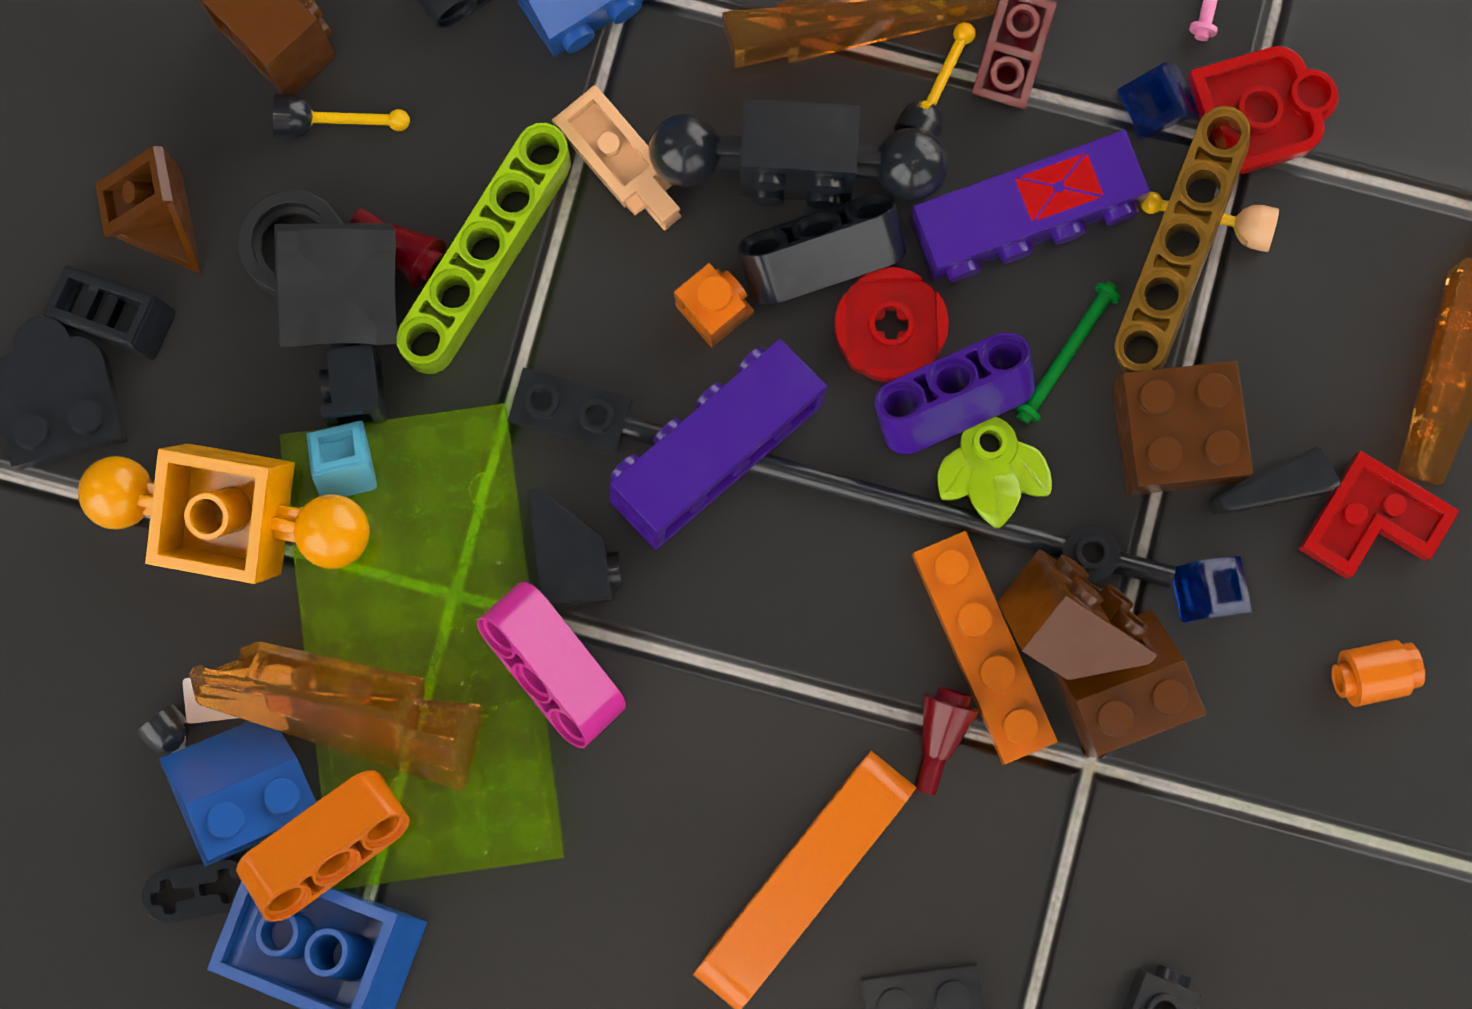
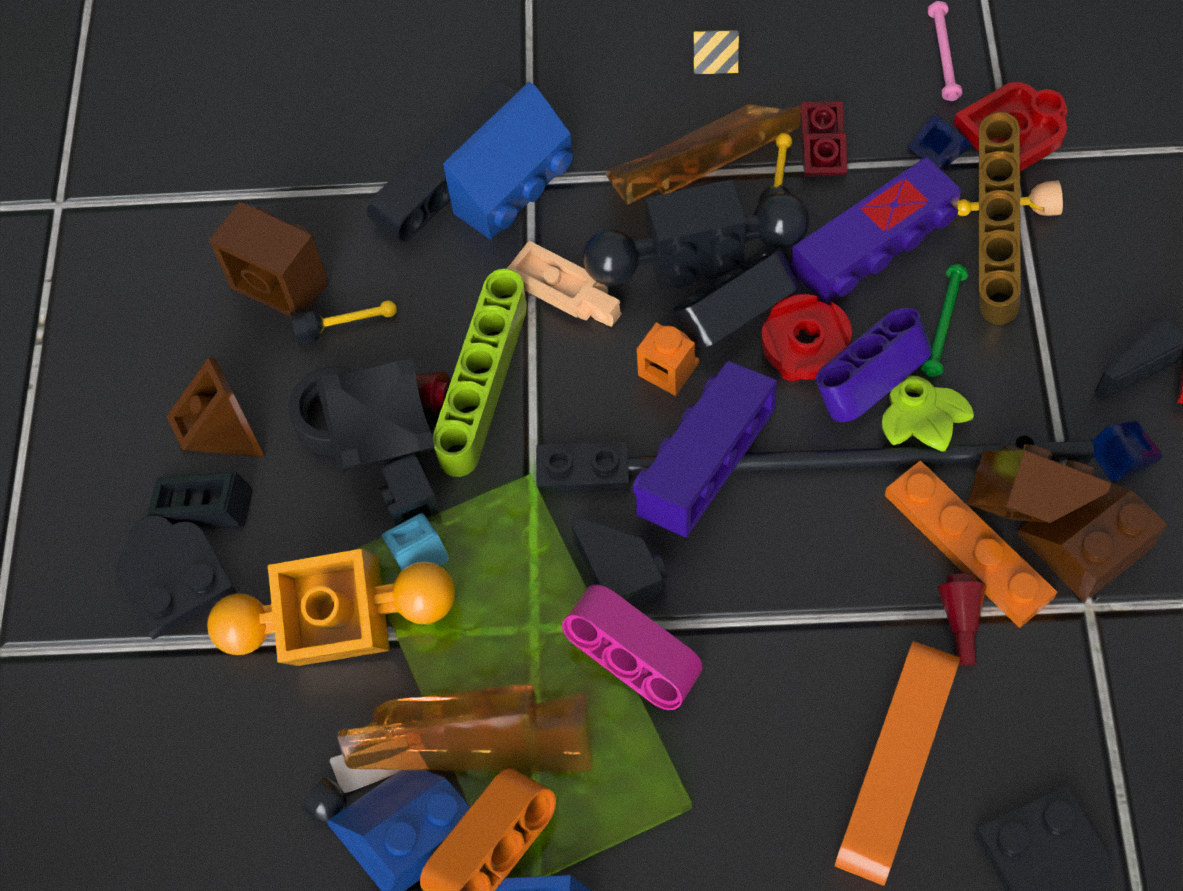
camera: 10 degrees left, 20 degrees down
reddish brown brick [1112,361,1253,496] -> none

